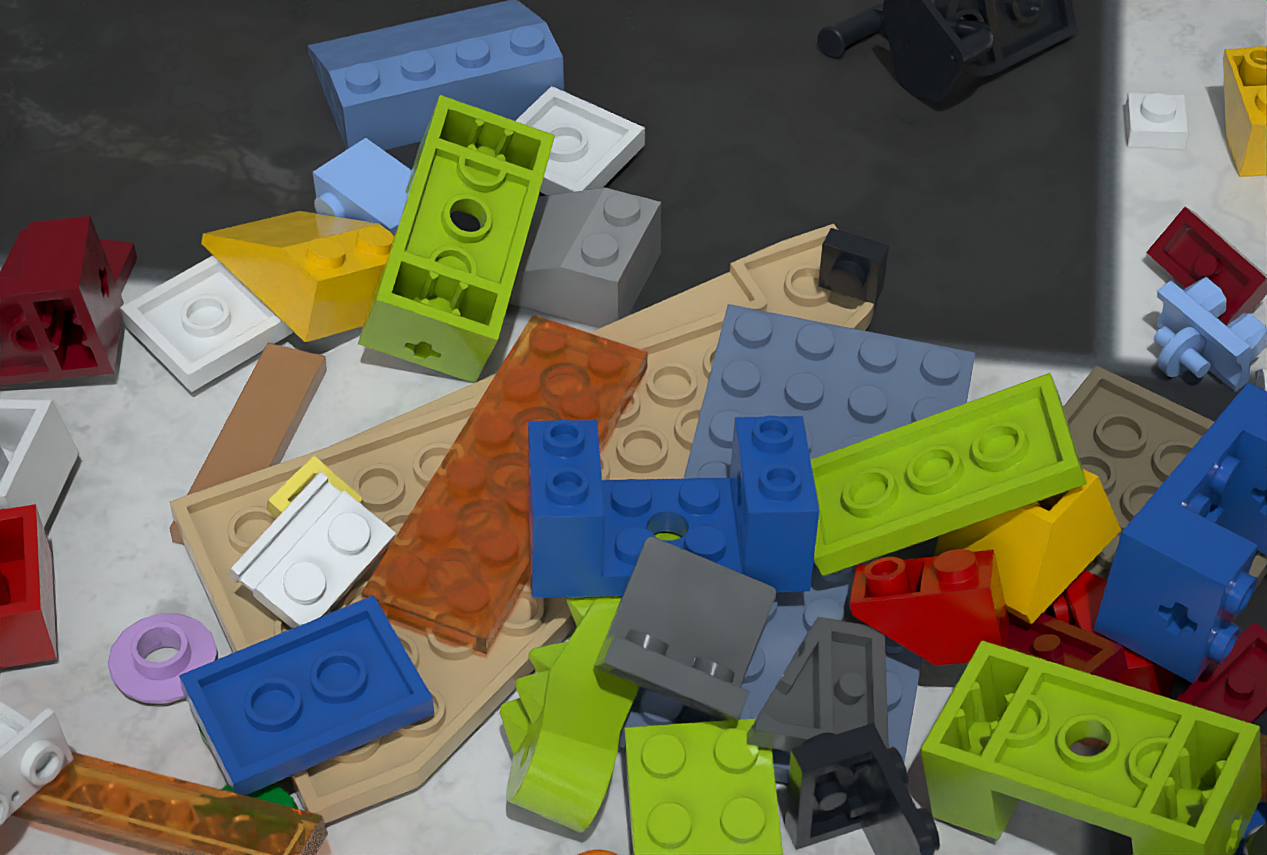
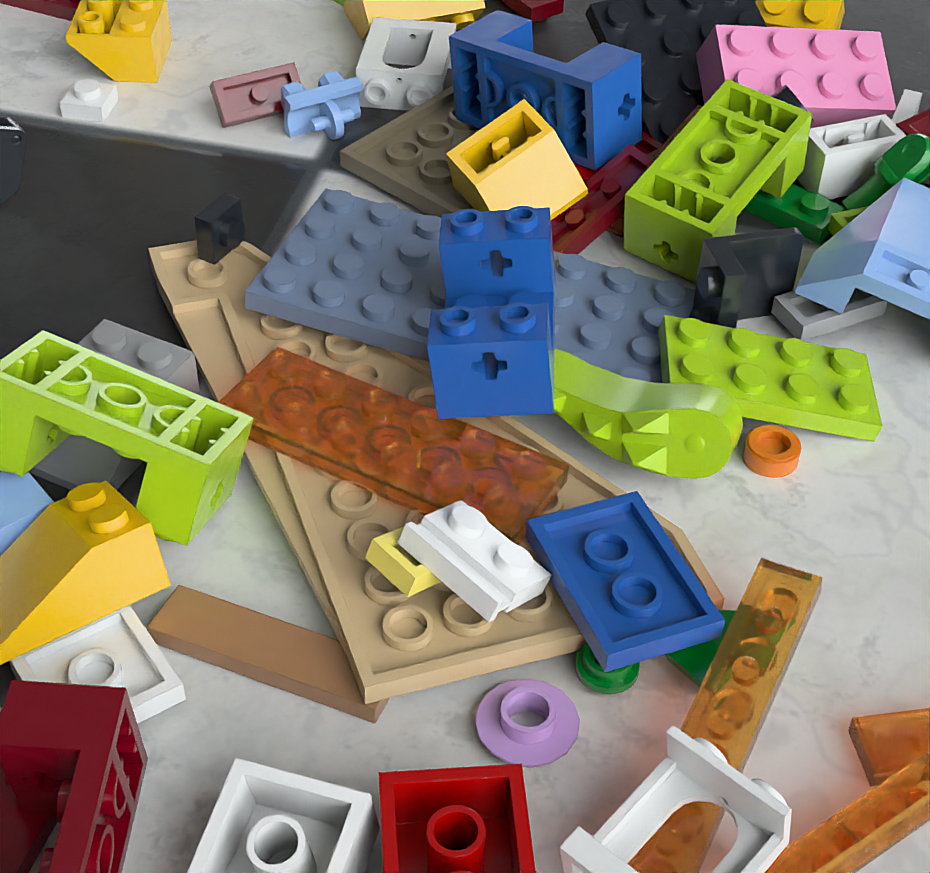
camera: 85 degrees left, 5 degrees down
dark grey bracket [594,537,776,721] -> none
dark grey wing [747,617,889,751] -> none
lime plate [810,372,1087,576] -> none
red slope [849,549,1009,666] -> none

